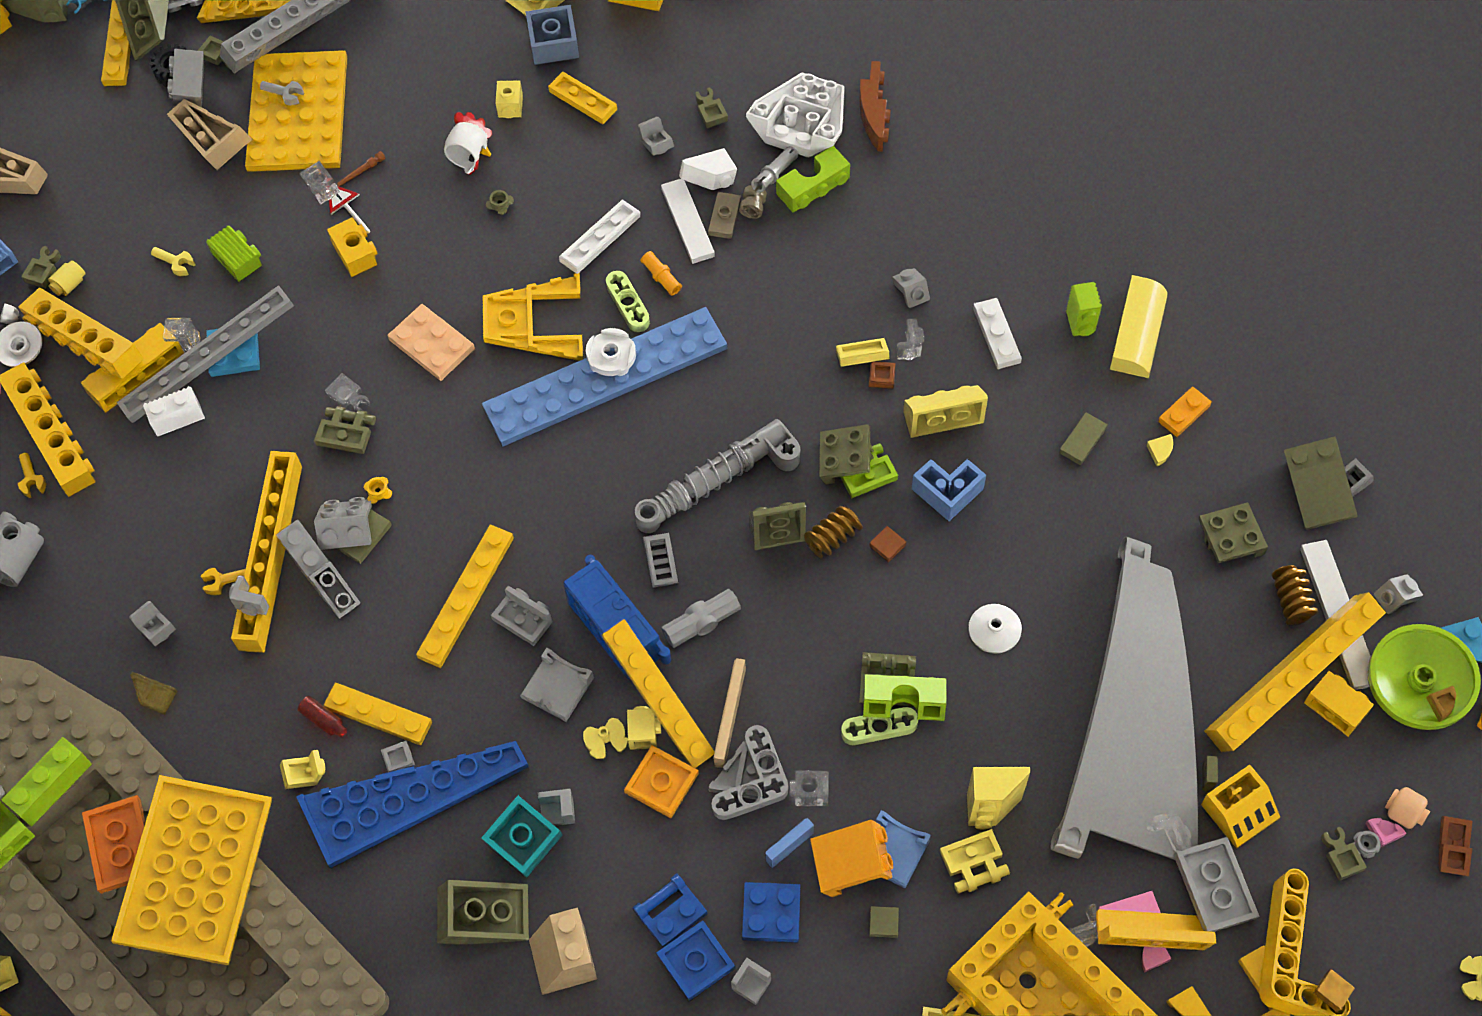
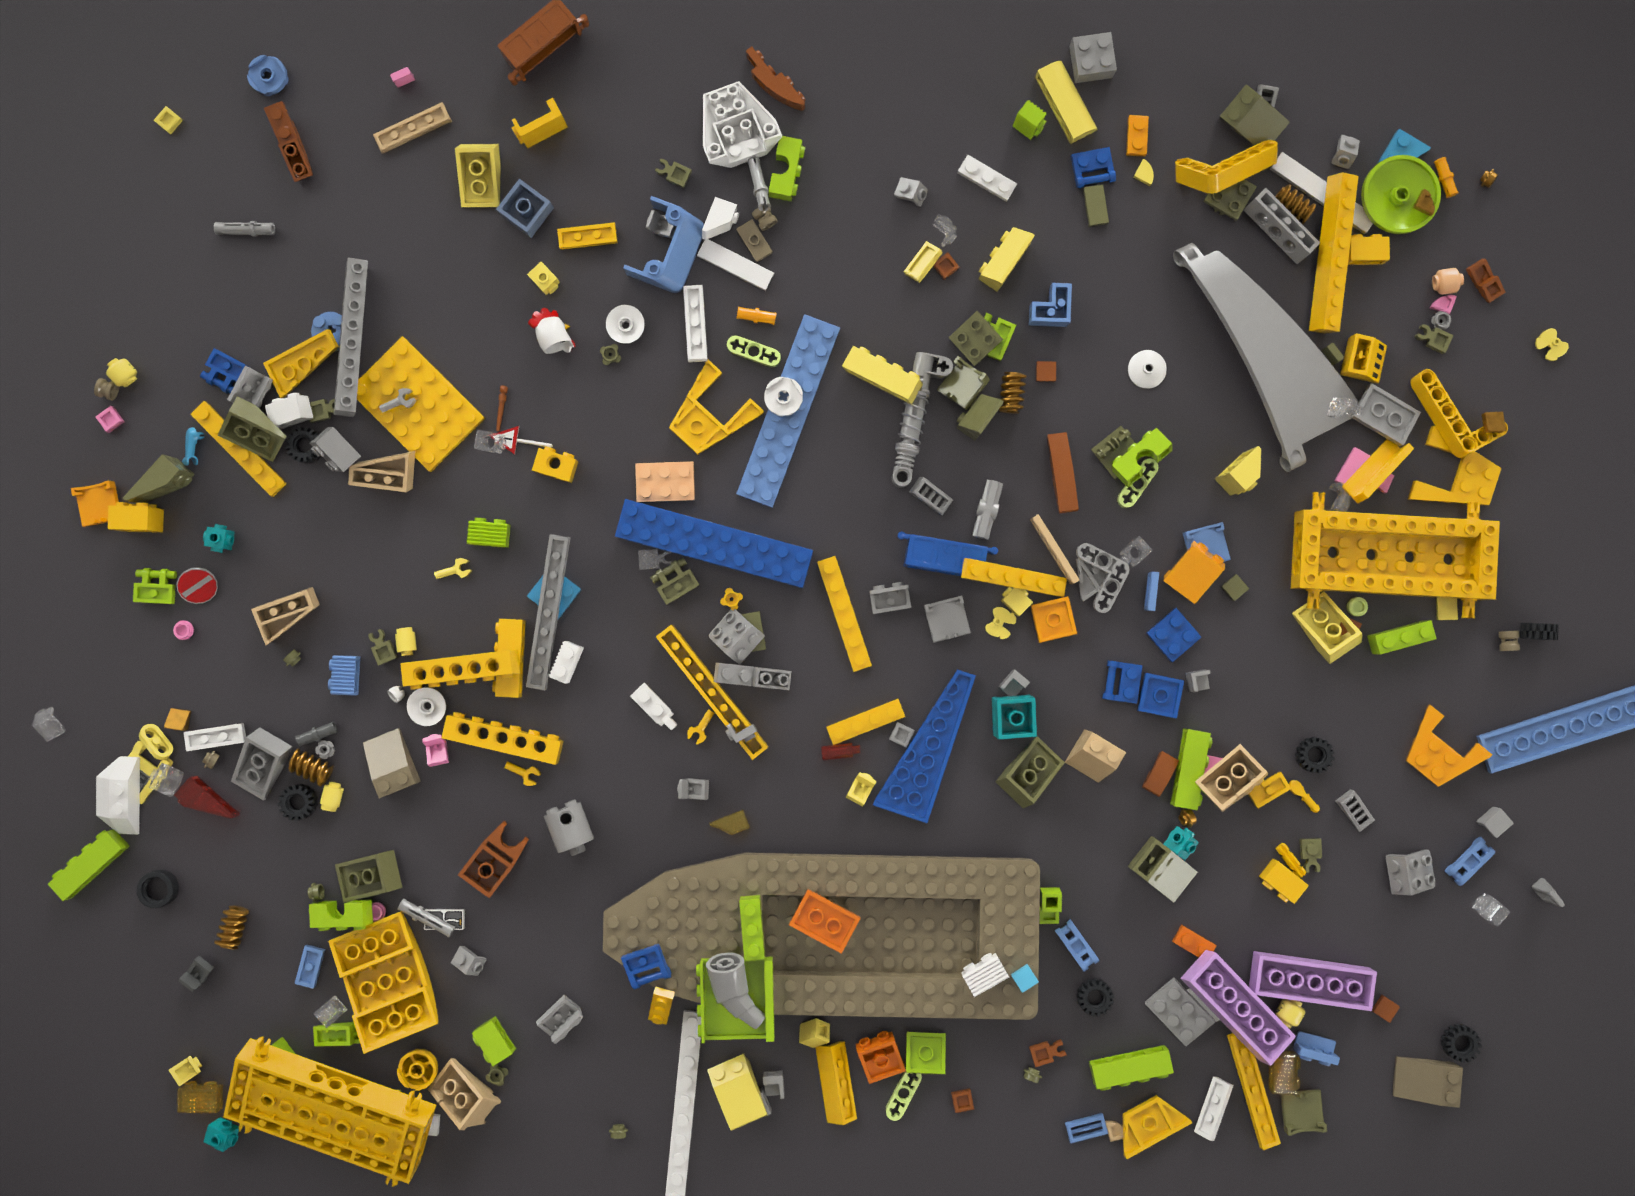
camera: 45 degrees left, 25 degrees up
yellow plate [111,775,272,966] -> none
clear bracket [163,318,200,353] -> none
light yellow plate [940,829,1010,894] -> none
none -> teal brick [203,524,235,553]
none -> white brick [265,393,313,429]
none -> white dish [606,305,645,344]
none -> blue brick [615,499,813,588]
none -> medium blue windscreen [623,196,704,293]
none -> white hinge [630,682,678,730]
none -> light yellow brick [842,346,923,404]
none -> piece [937,356,990,410]
none -> dark orange slope [1047,432,1079,513]
none -> light grey brick [1069,32,1117,83]
none -> blue plate [1071,147,1116,188]
none -> yellow beam [1175,140,1278,194]
none -> light grey brick [1244,188,1320,264]

